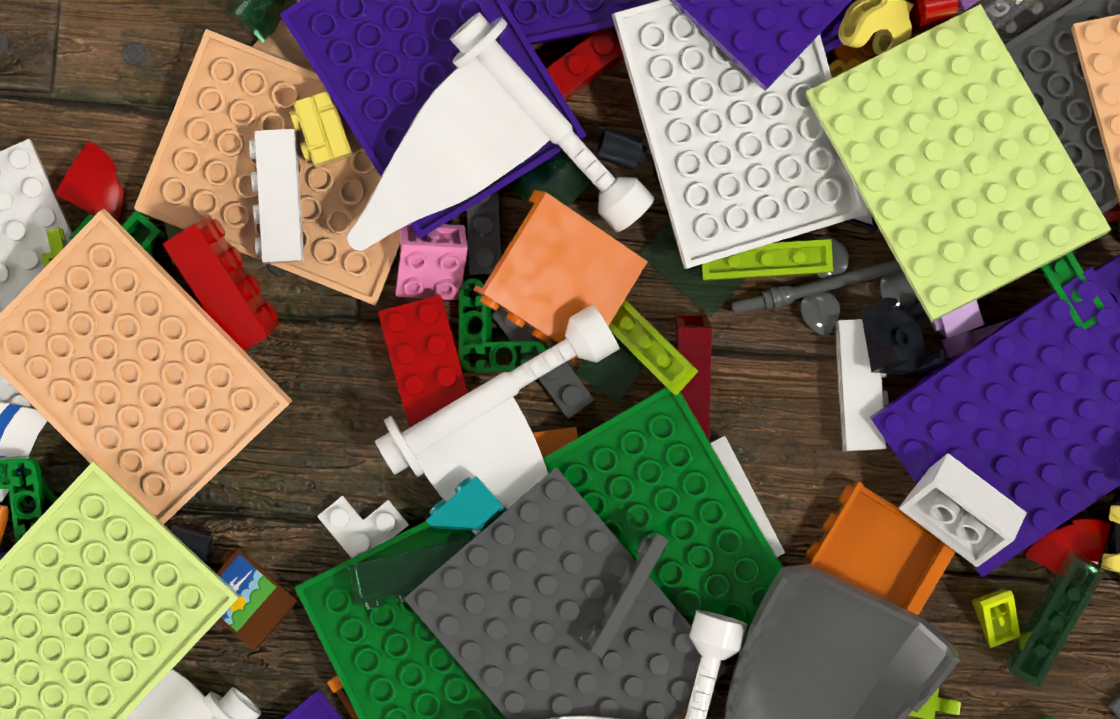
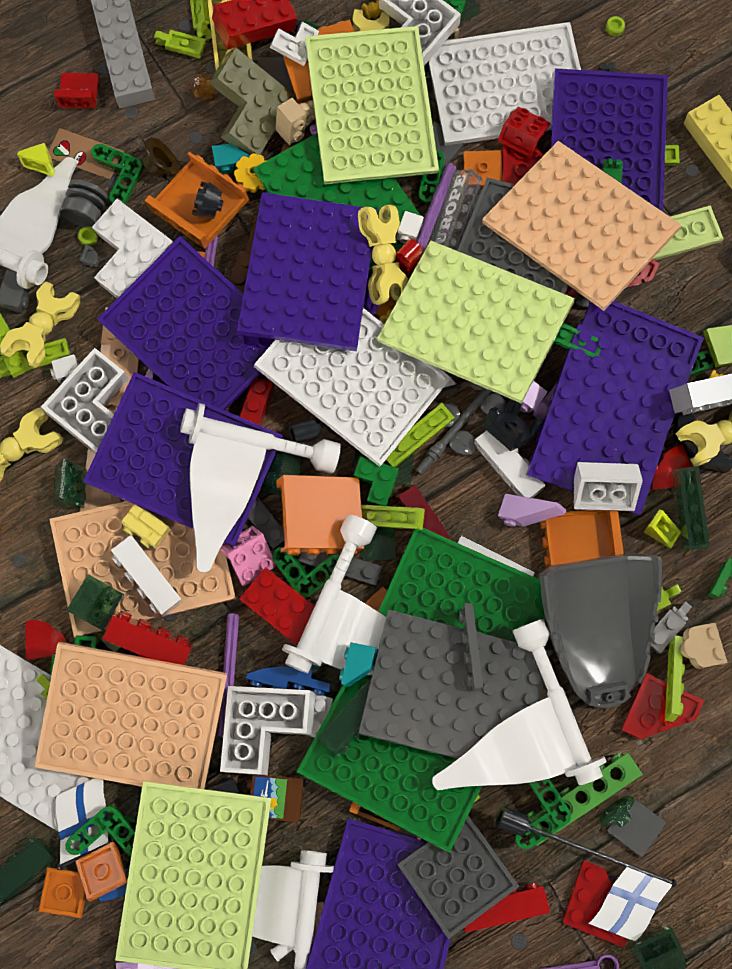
camera: 30 degrees left, 10 degrees down
none -> clear green slope [66,574,124,631]
none -> medium lavender axle [218,613,239,737]
none -> white brick [220,686,315,776]
none -> blue slope [246,667,331,696]
none -> green brick [354,456,399,506]
none -> lavender slope [498,494,566,527]

